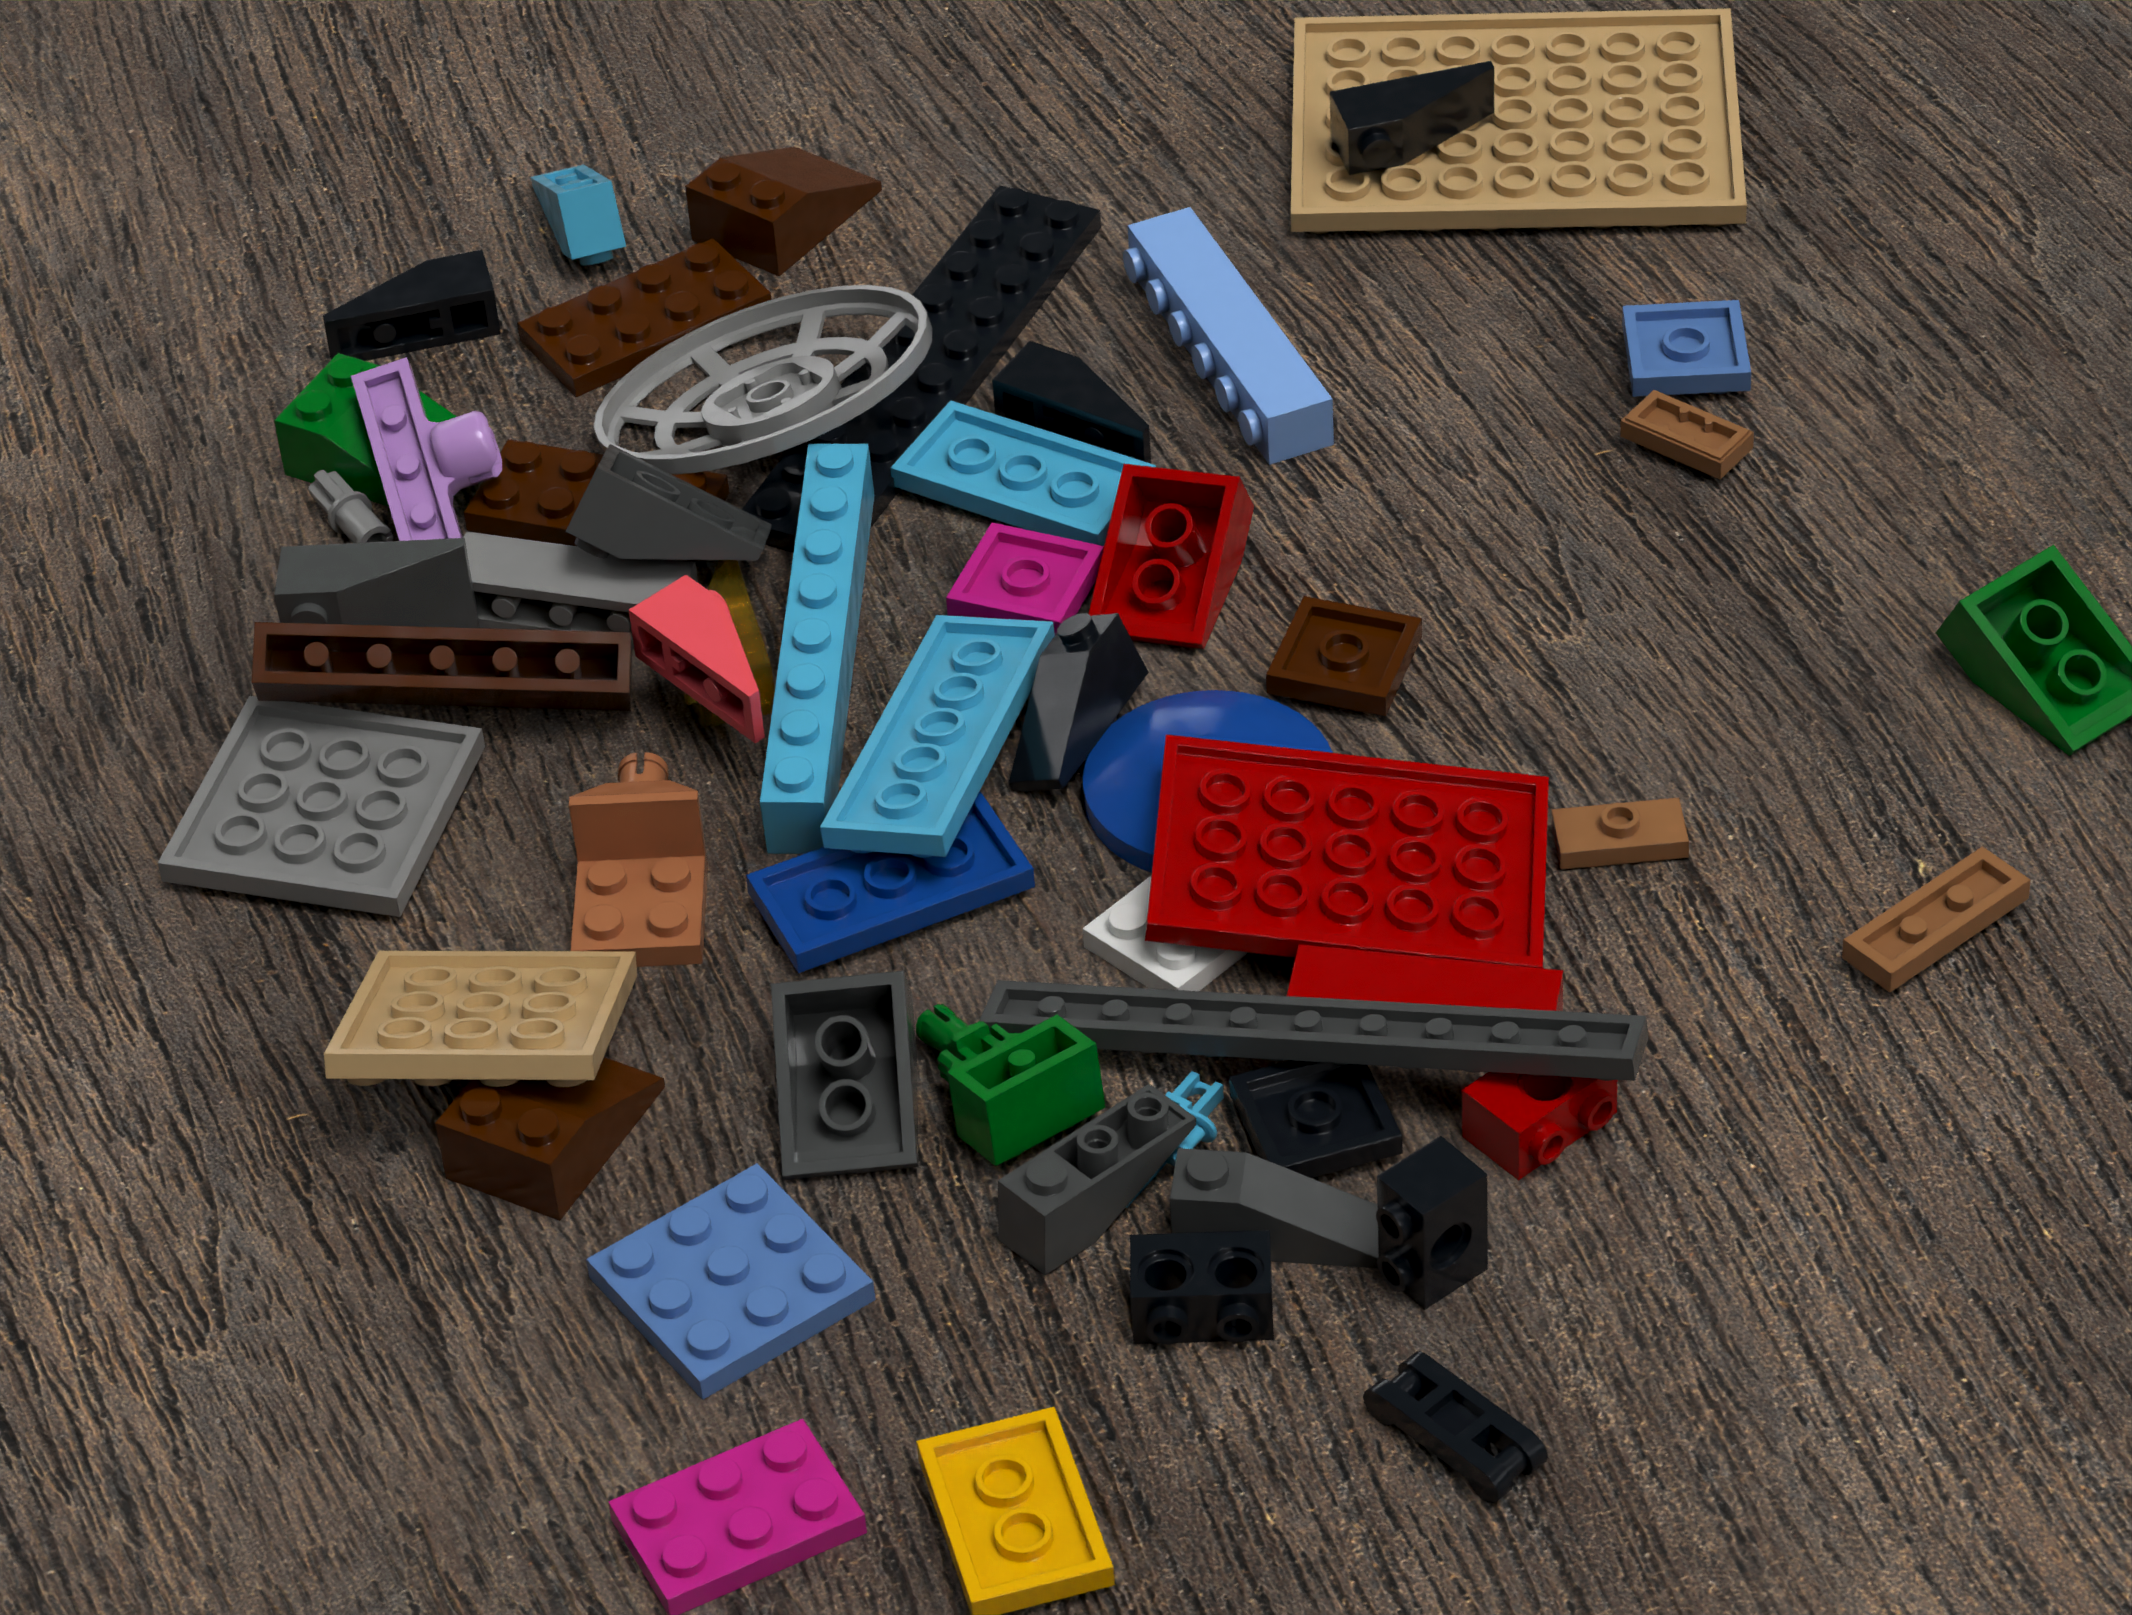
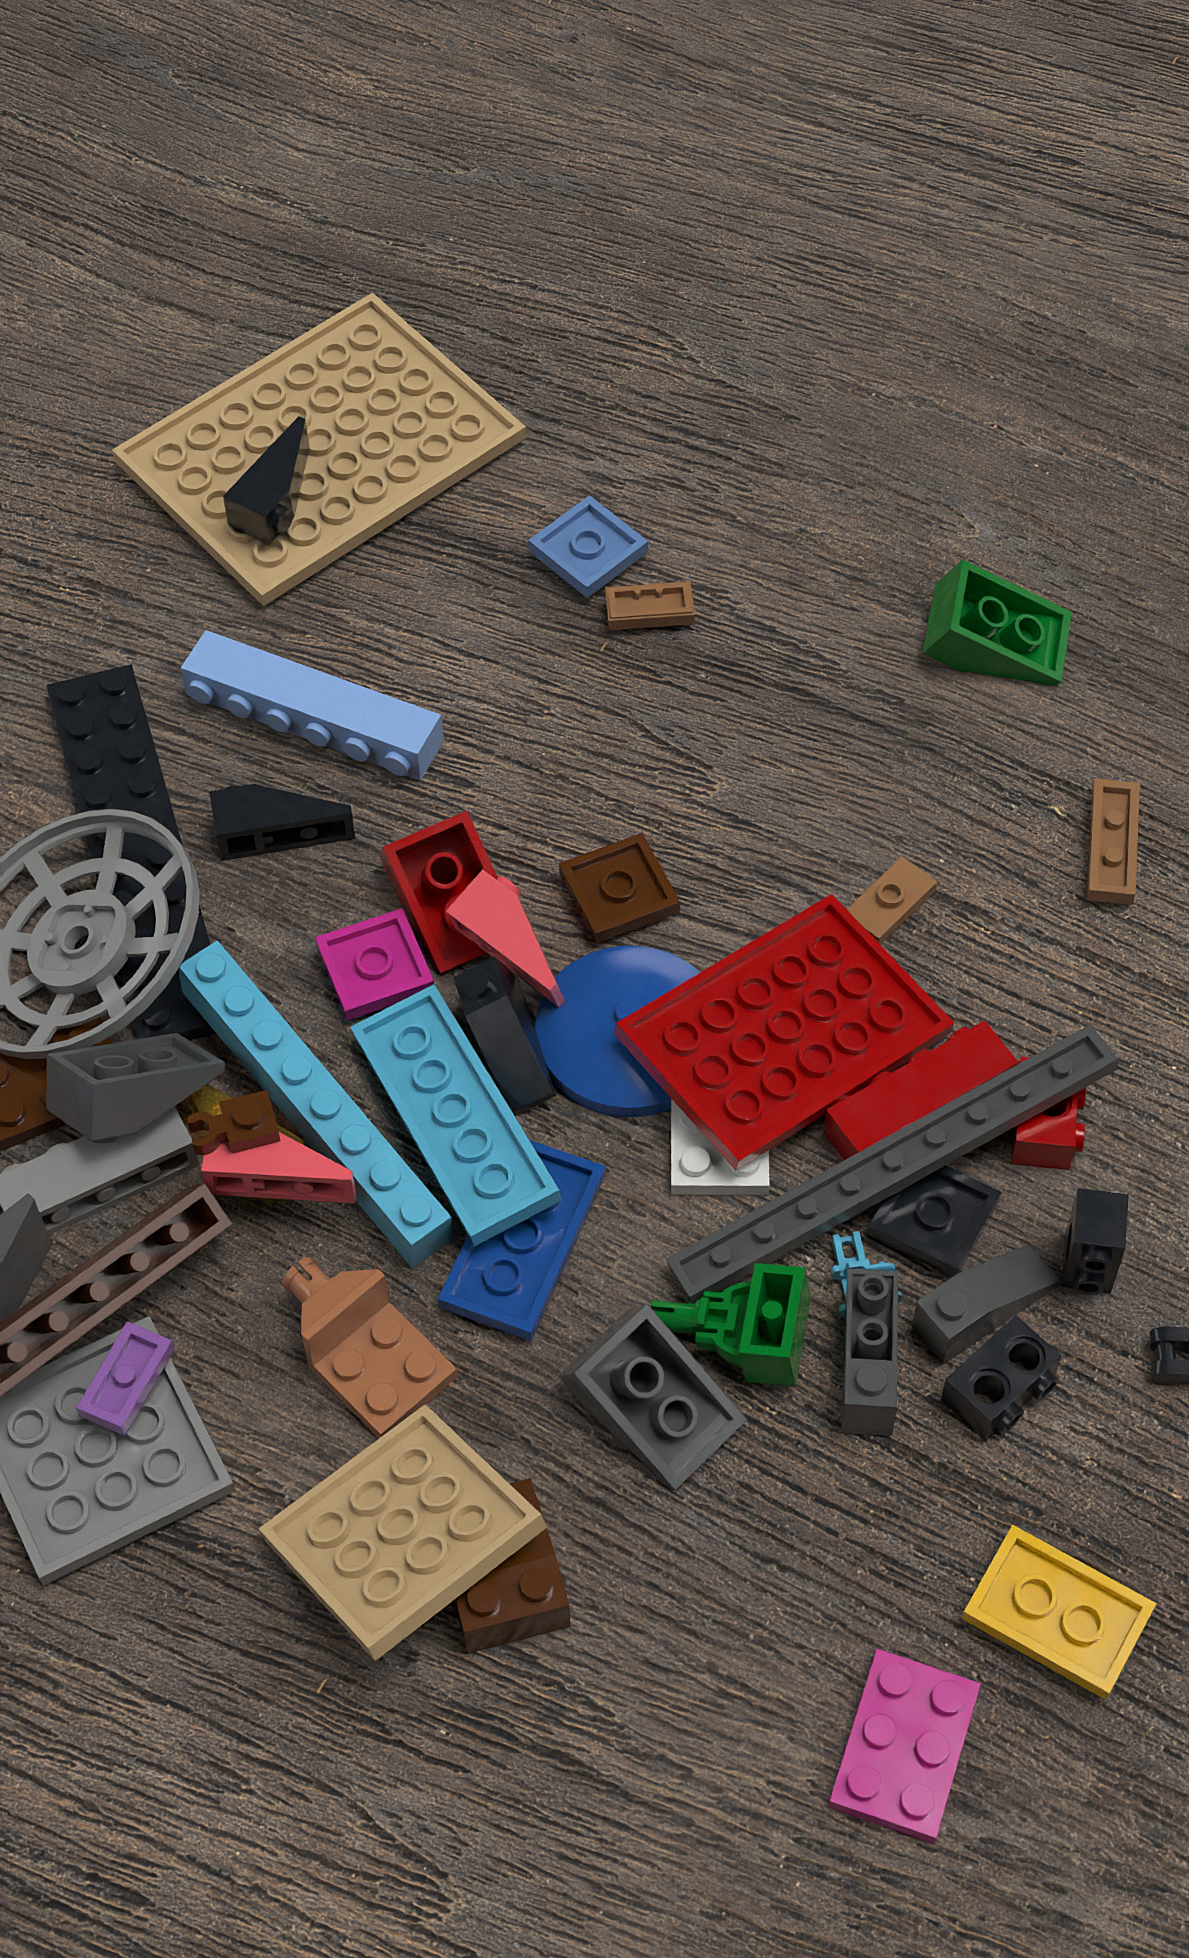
camera: 45 degrees left, 15 degrees up
medium blue plate [586,1163,876,1400] -> none
medium azure plate [890,400,1156,546] -> none
none -> medium lavender plate [76,1321,175,1436]
none -> reddish brown plate [186,1090,281,1155]
none -> coral slope [446,870,565,1008]

